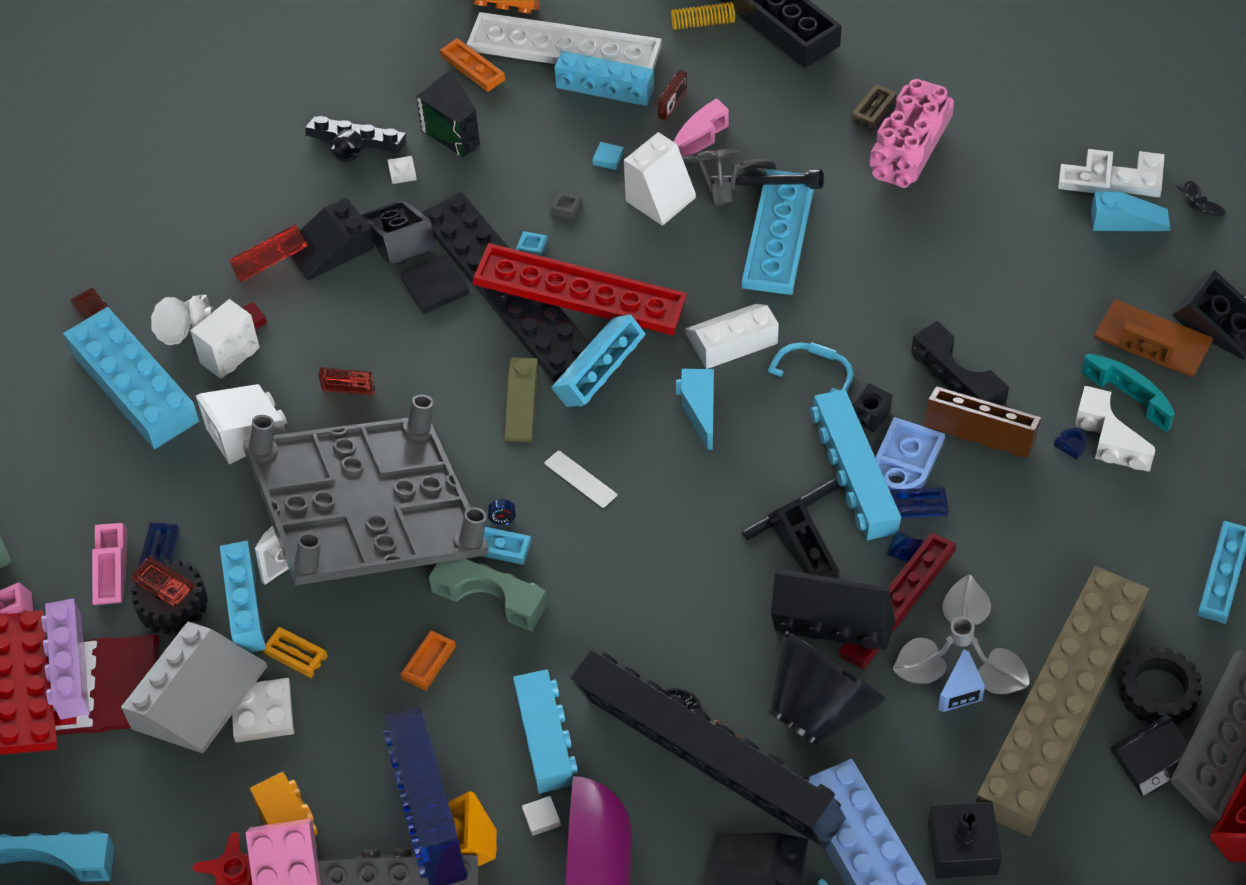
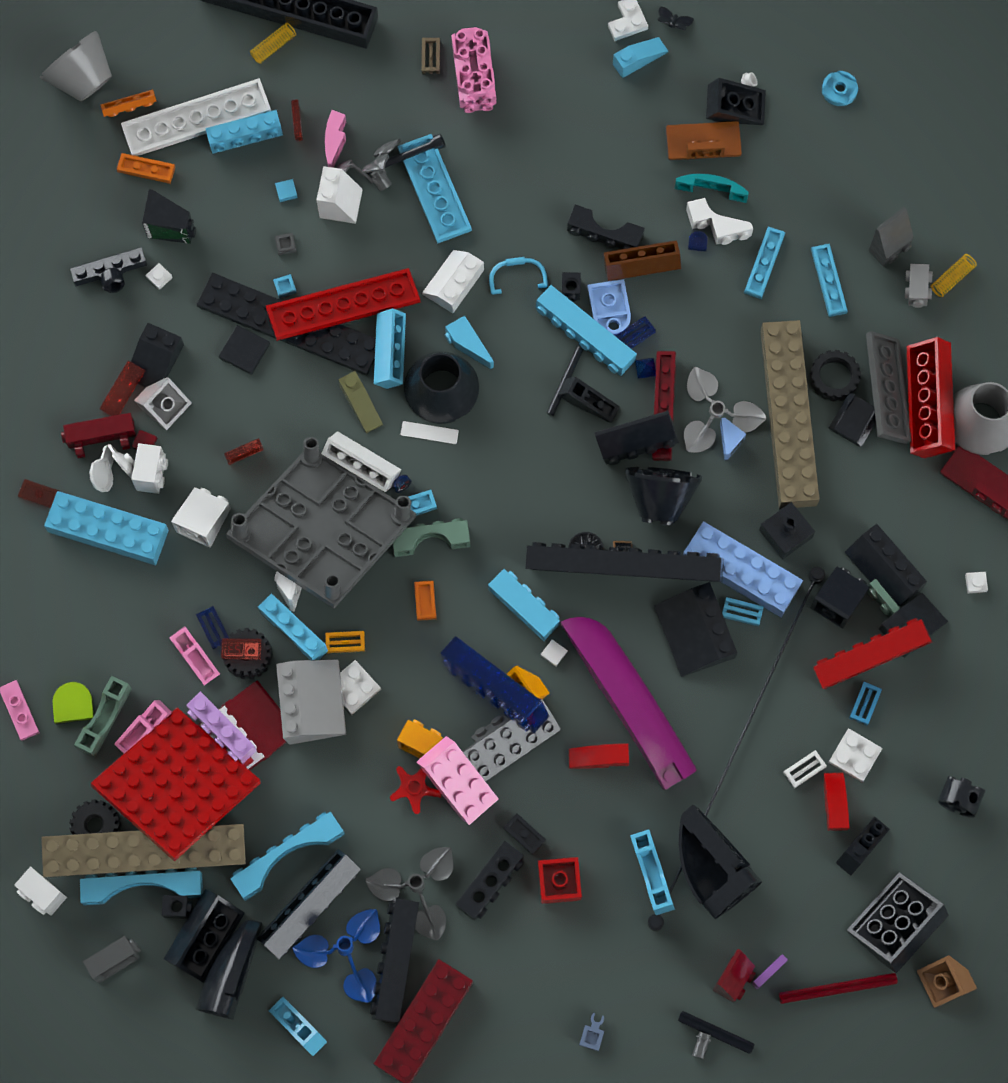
camera: 35 degrees left, 20 degrees up
black slope [361,200,437,265] -> none
white plate [1058,149,1113,193] -> none
none -> dark red brick [61,412,136,459]
none -> light grey slope [134,377,192,430]
none -> white brick [321,431,401,492]
none -> black cone [404,352,479,424]
none -> medium azure tile [744,226,785,299]

